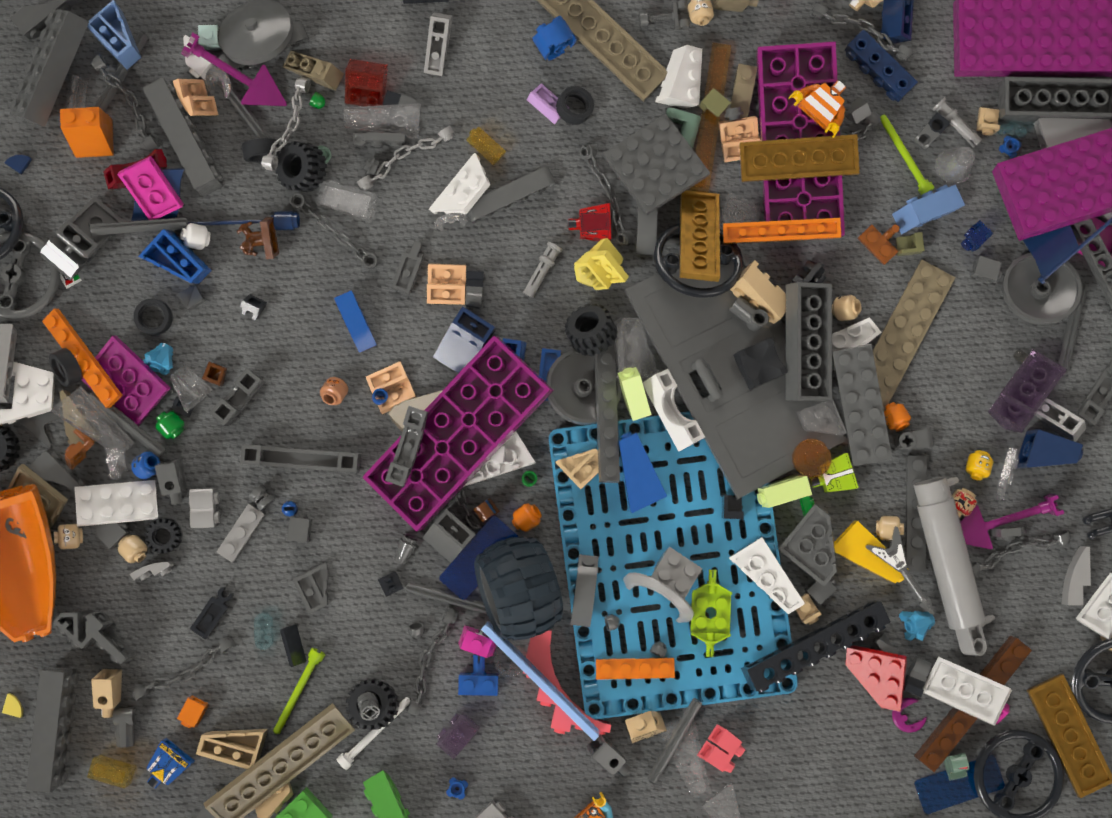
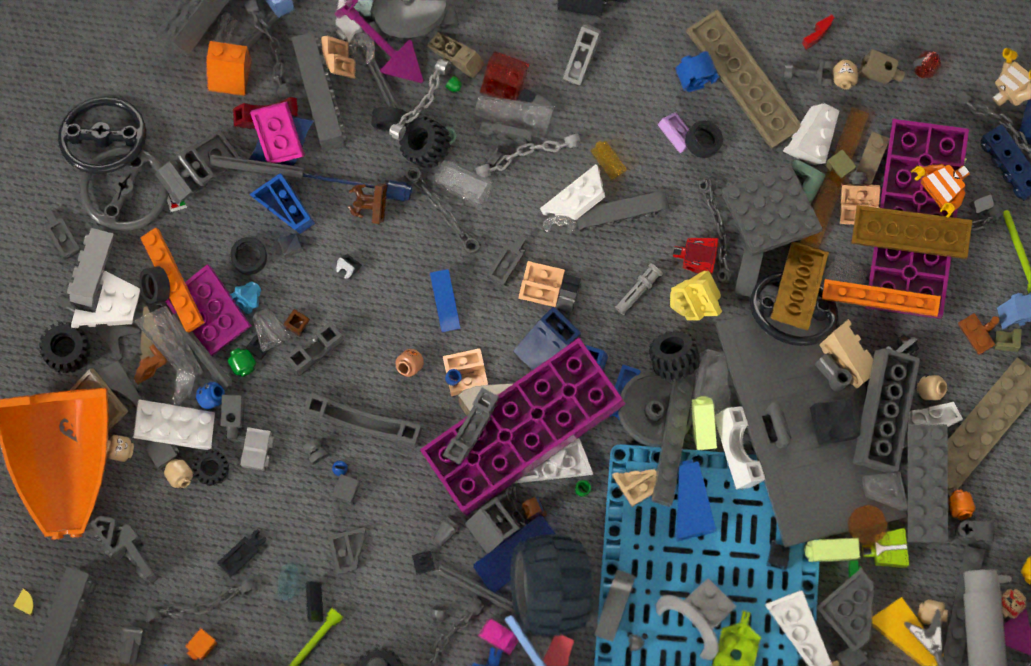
camera: 15 degrees right, 10 degrees down
dark blue tile [4,155,33,175] -> none
tan torso [92,669,122,718] -> none
light grey slope [130,561,175,581] -> none
white head [180,223,211,250] -> none
light grey plate [217,504,265,563] -> none
orange head [512,503,542,532] -> none

